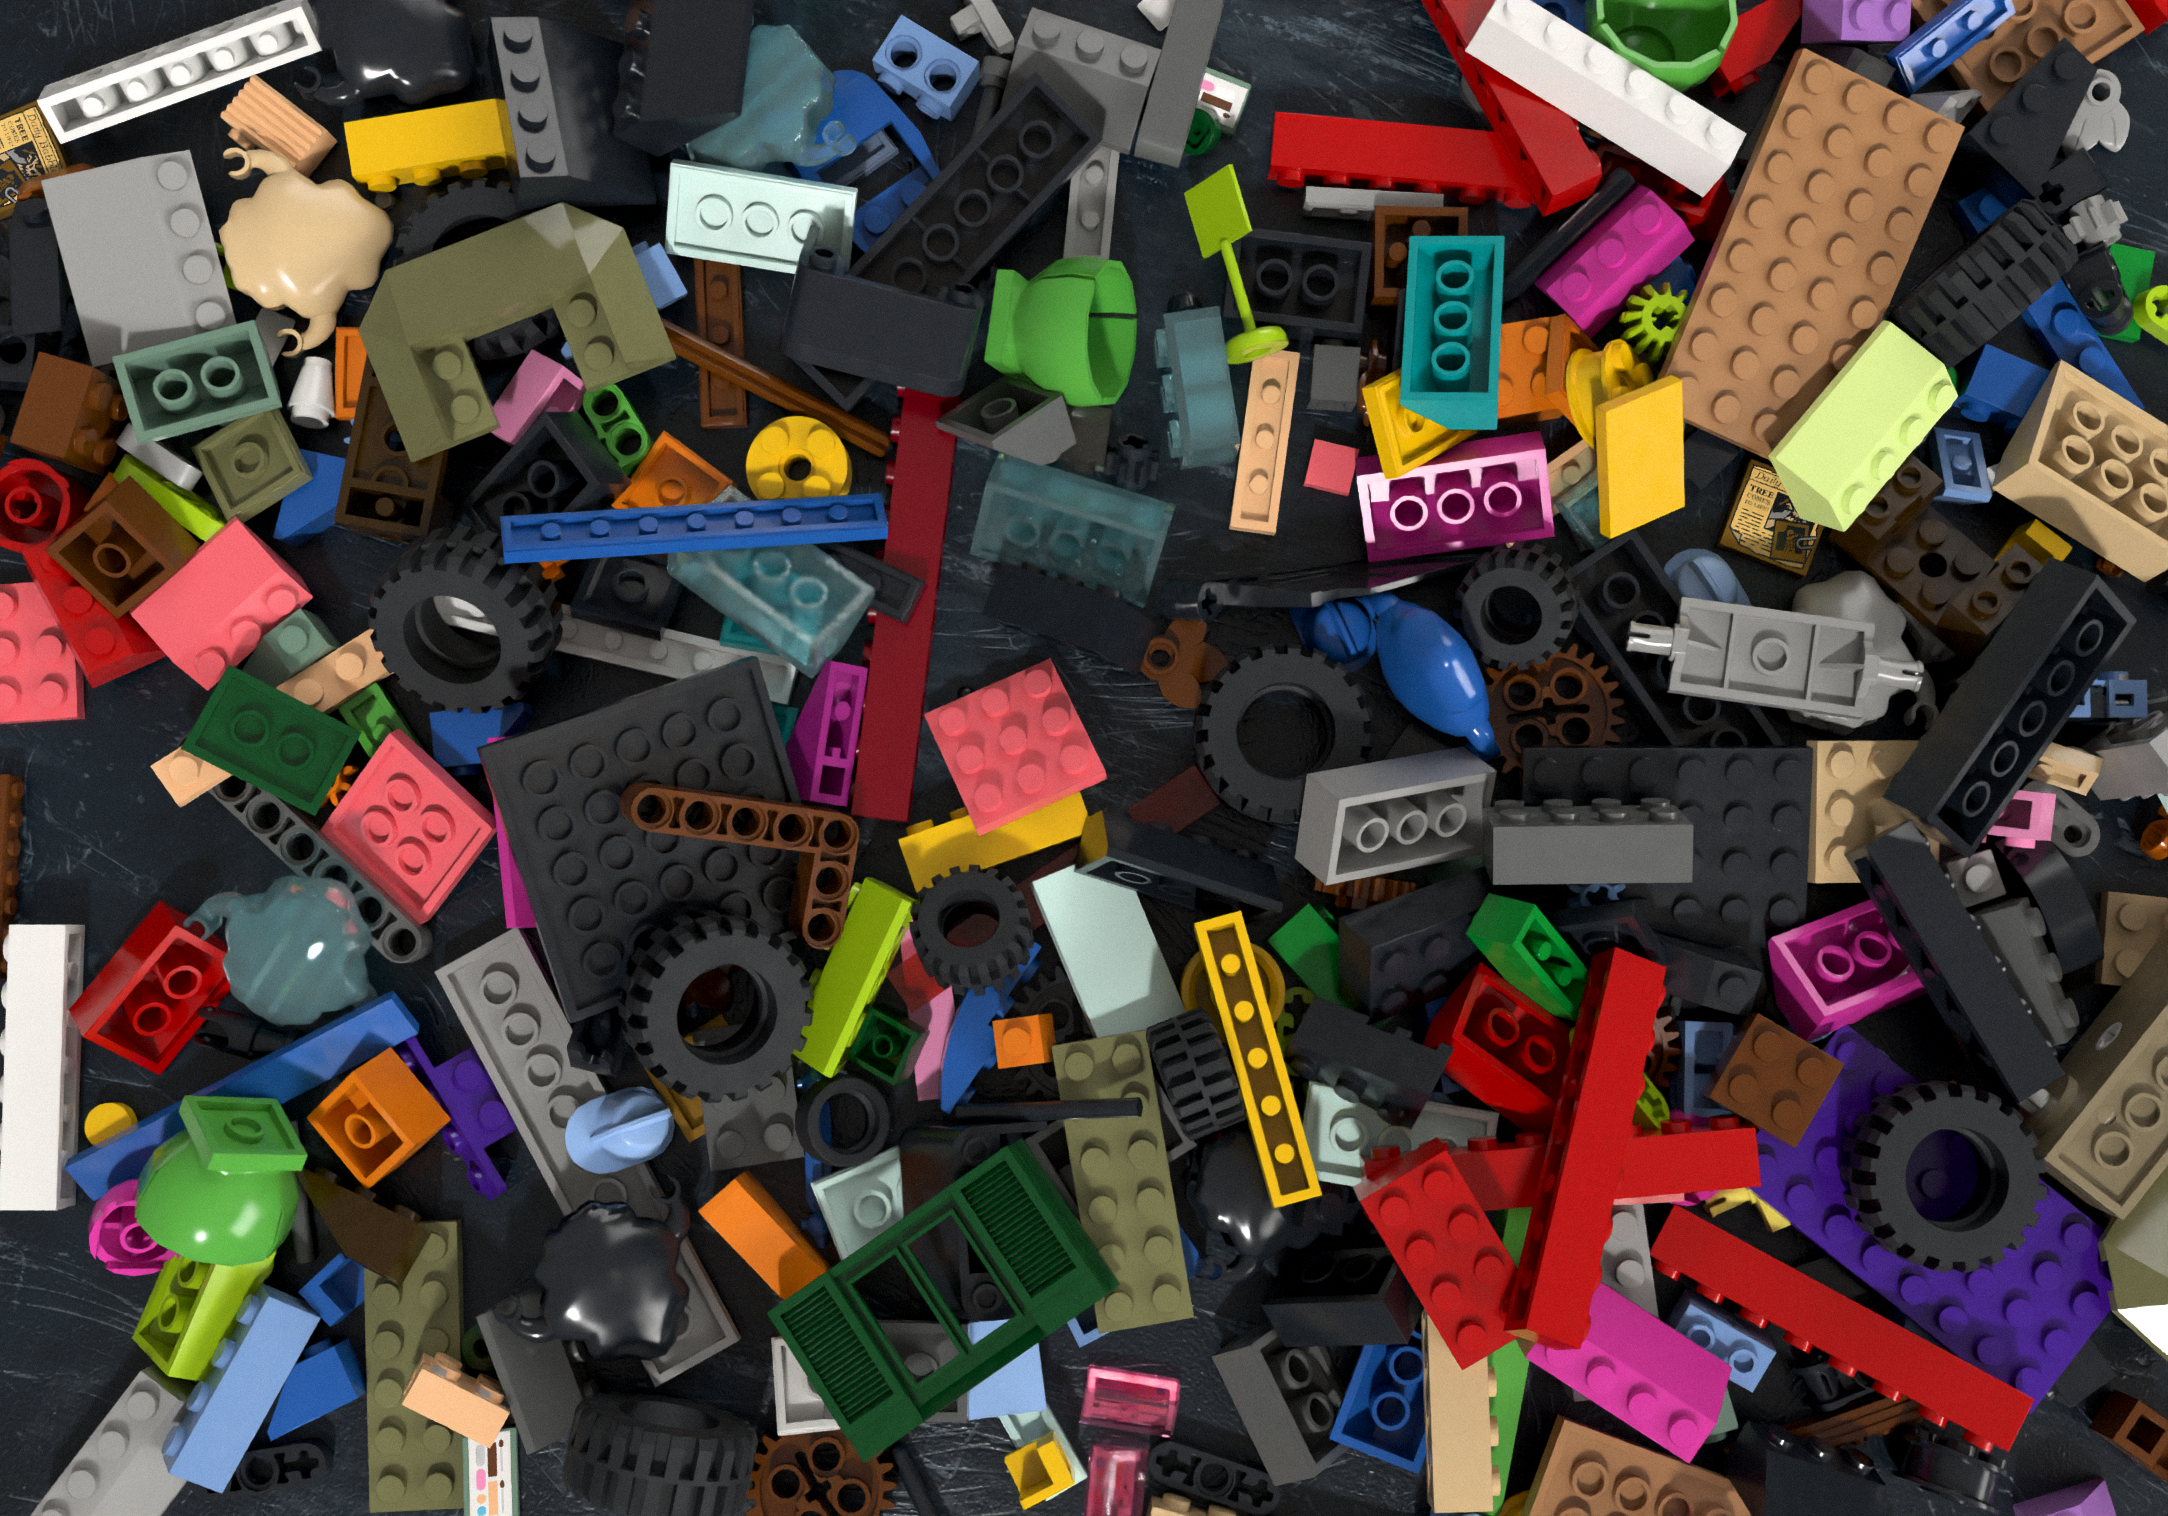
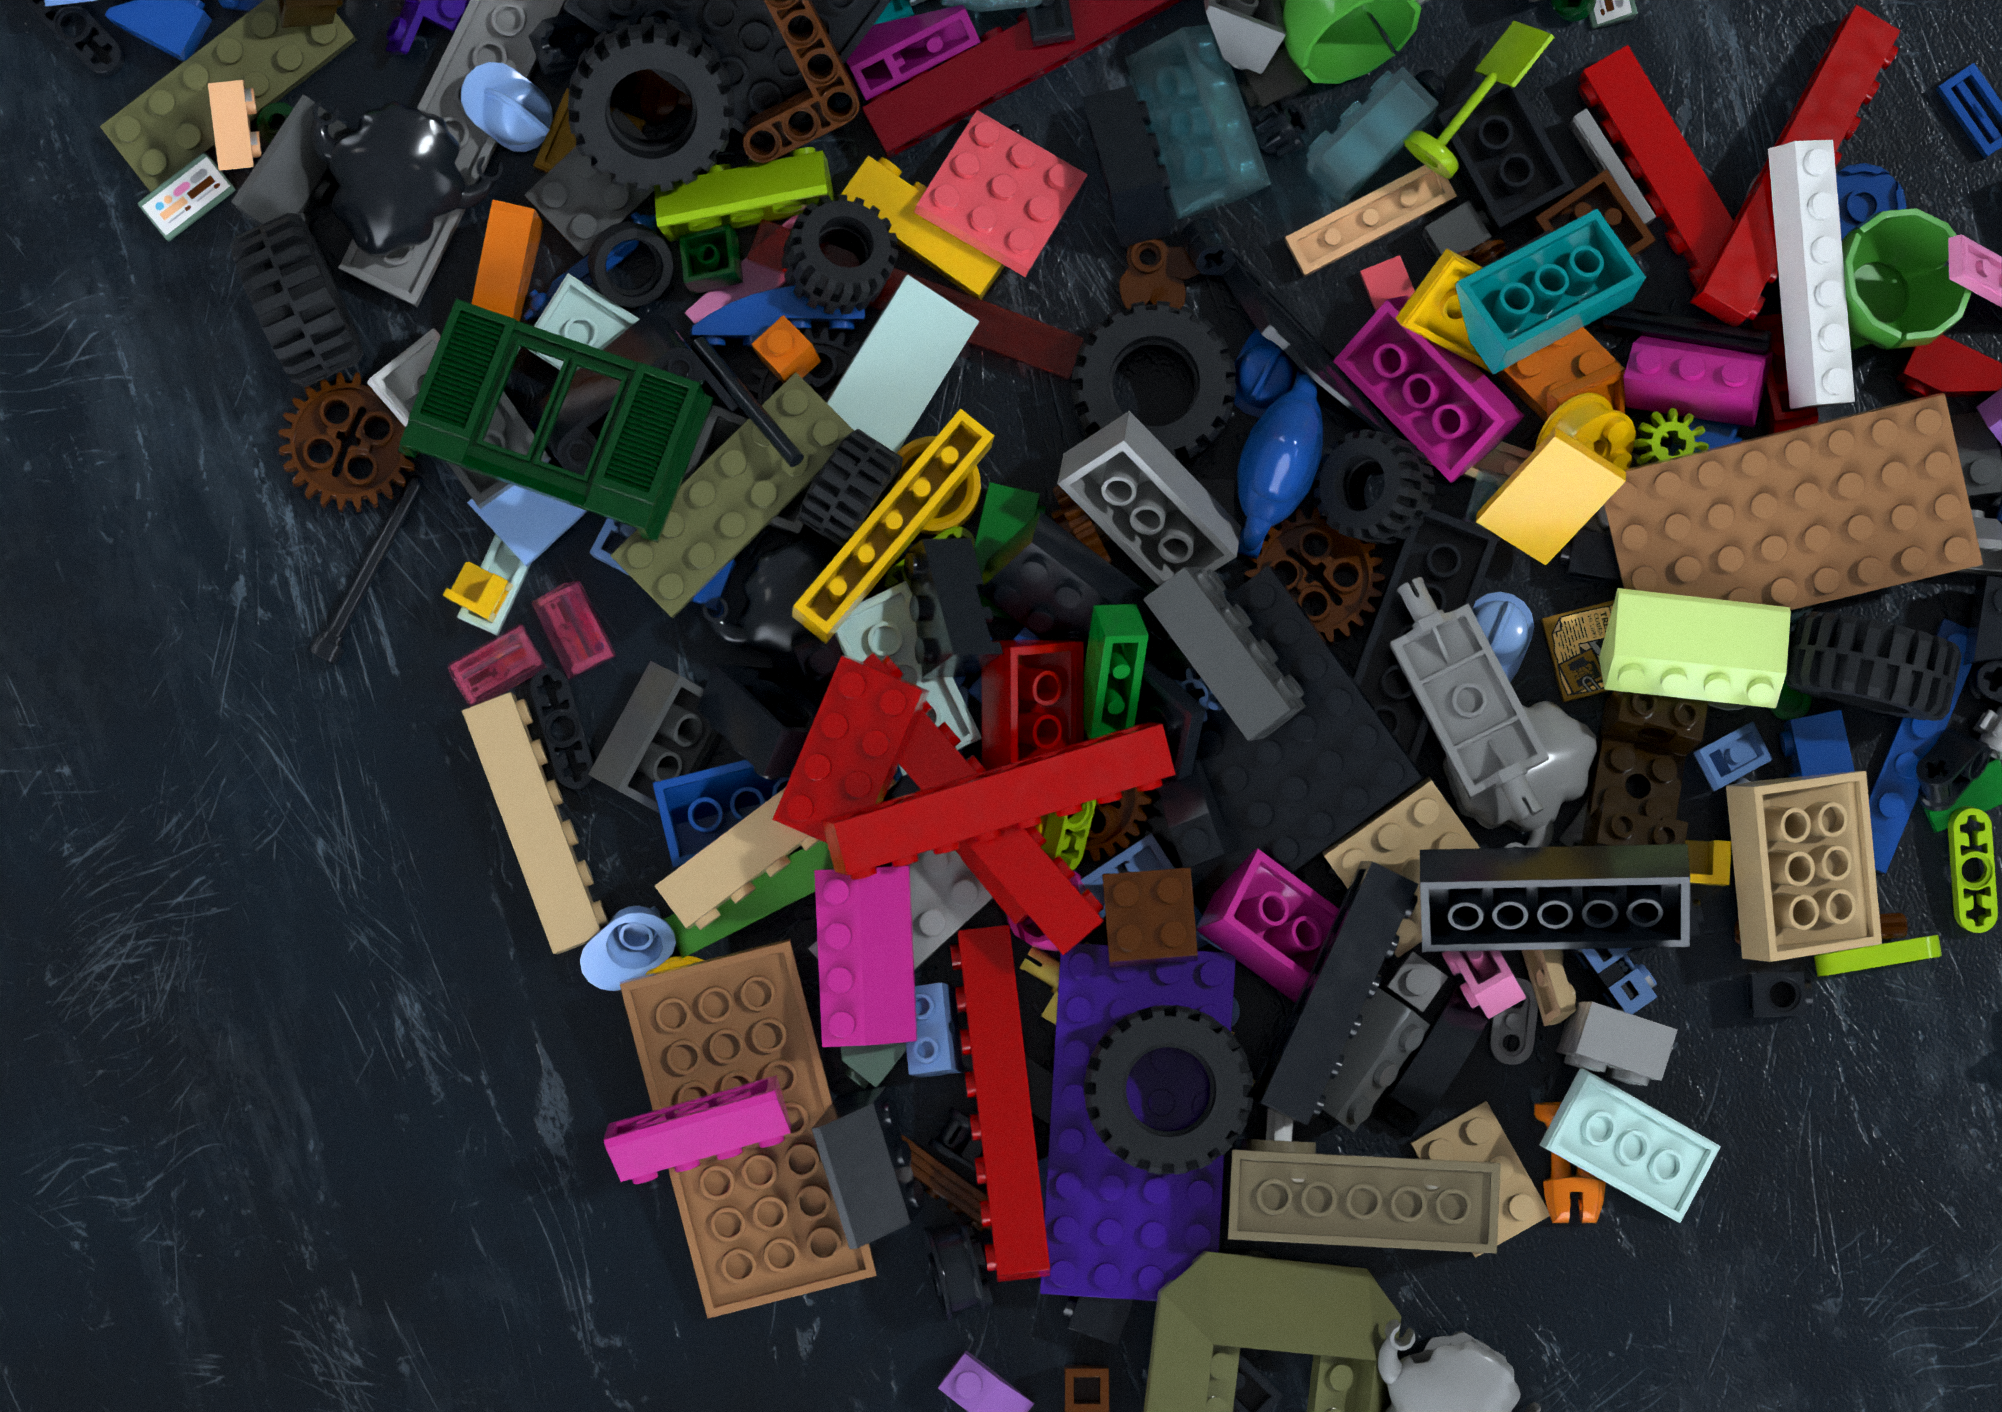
camera: 65 degrees right, 0 degrees up
black slope [1074,807,1283,925] -> none

